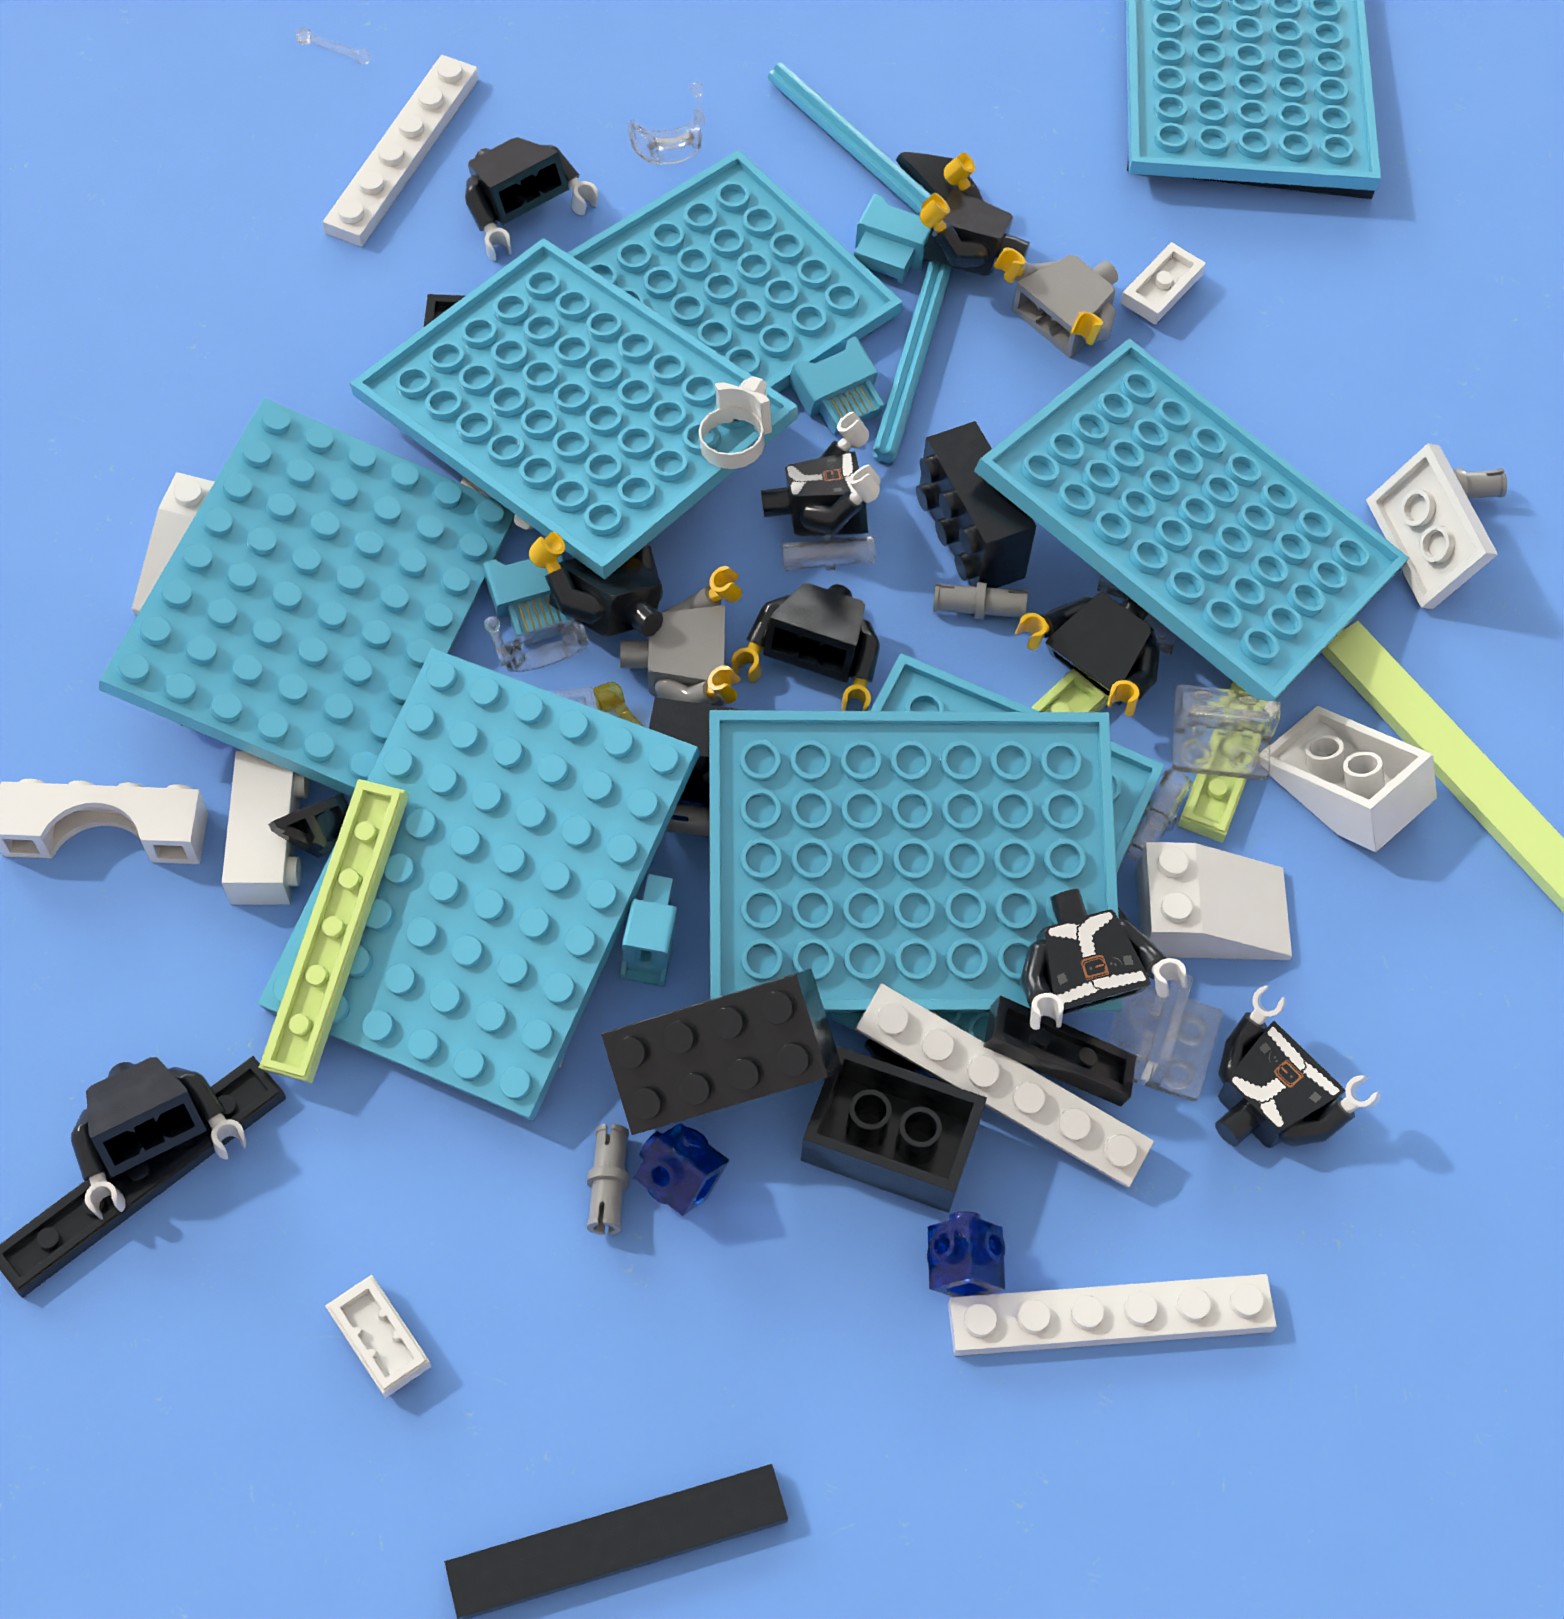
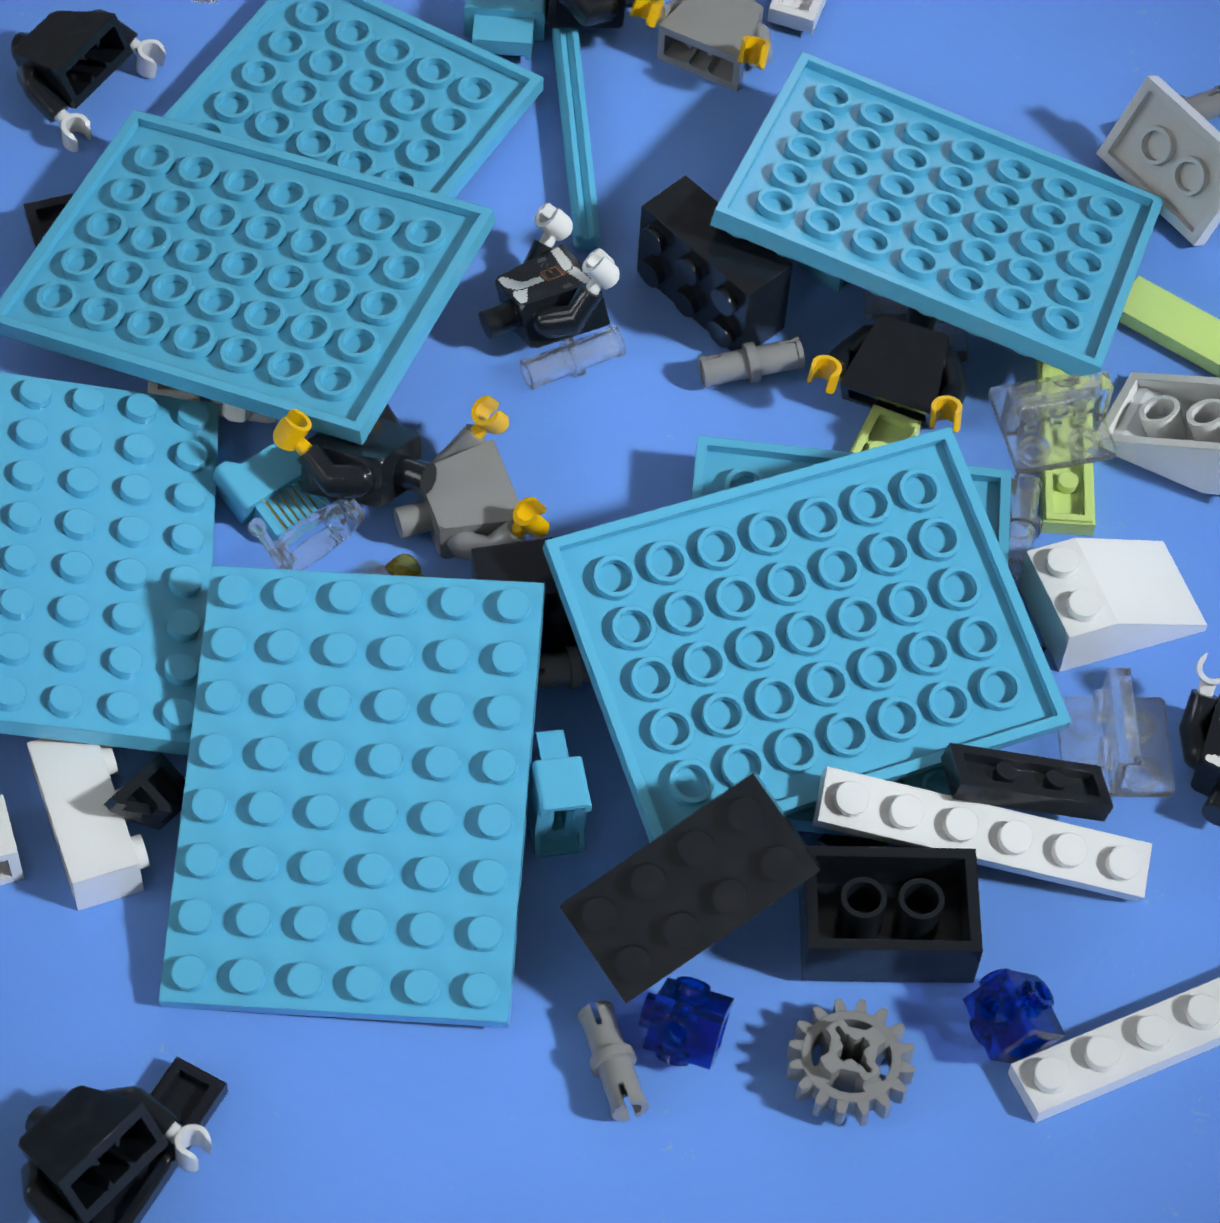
camera: 20 degrees left, 5 degrees down
yellowish green tile [259,779,409,1084] -> none
white piece [699,376,772,469] -> none
black torso [731,583,880,711] -> none
medium azure piece [789,336,884,436] -> none
torso [1020,889,1187,1030] -> none
none -> light grey gear [786,999,915,1126]

